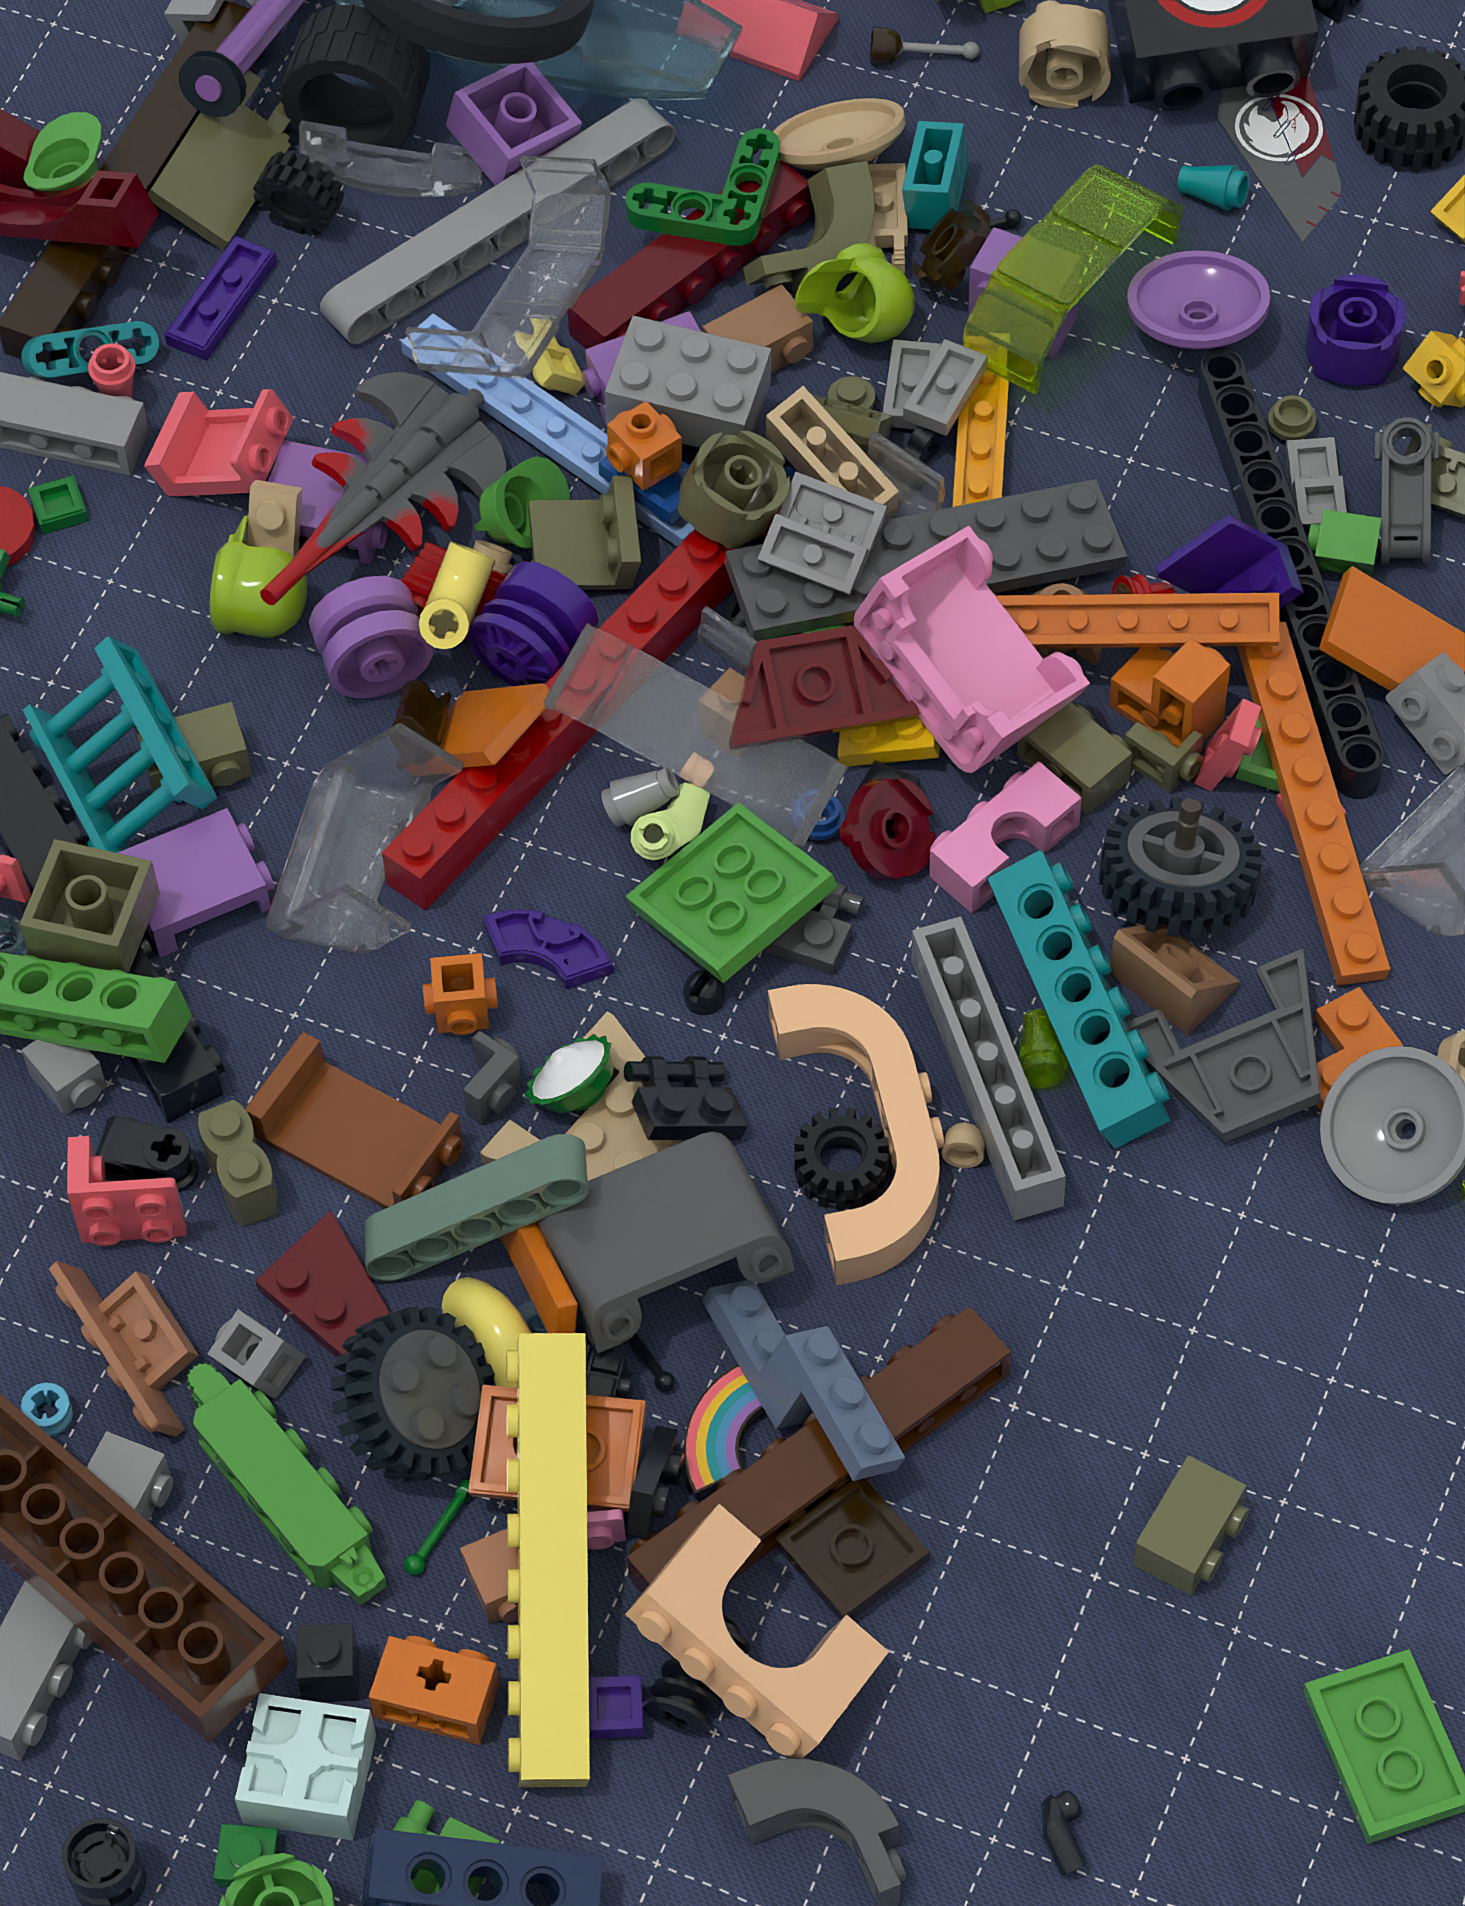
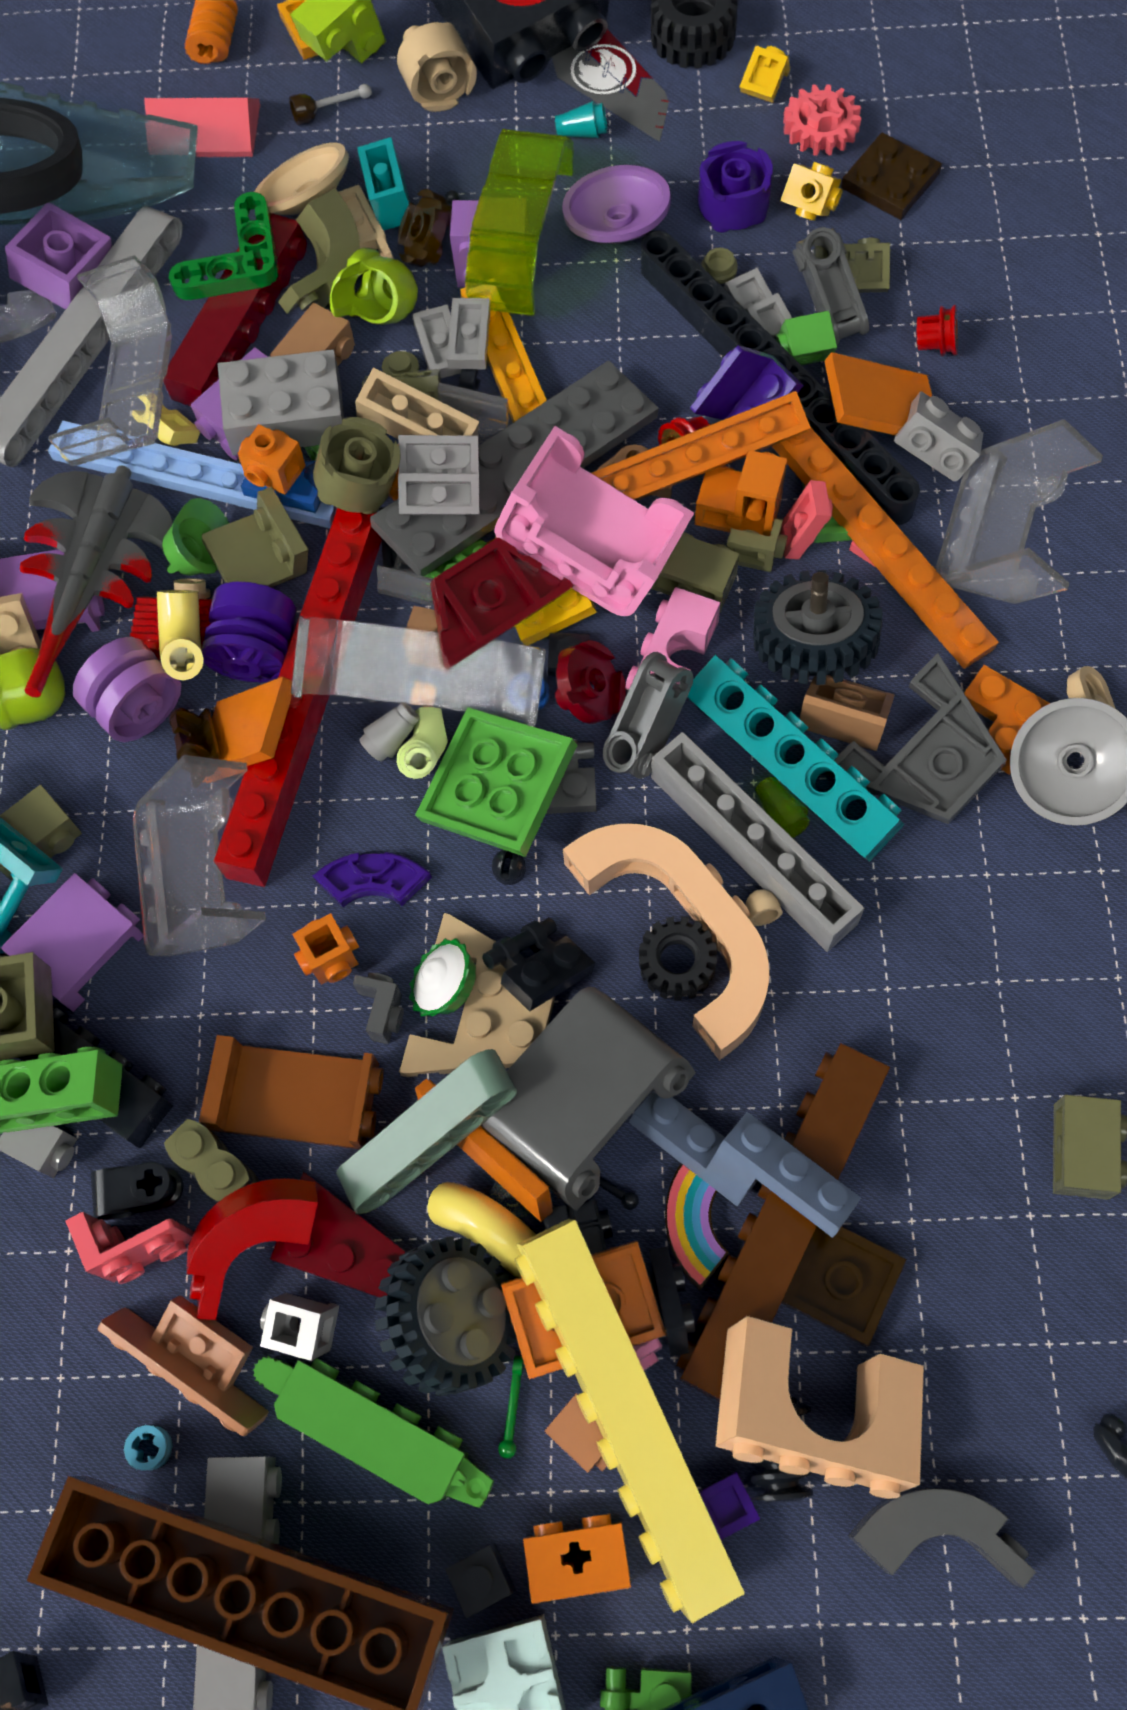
camera: 20 degrees left, 10 degrees up
none -> red arch [187,1178,318,1320]
none -> dark grey piece [603,651,693,779]

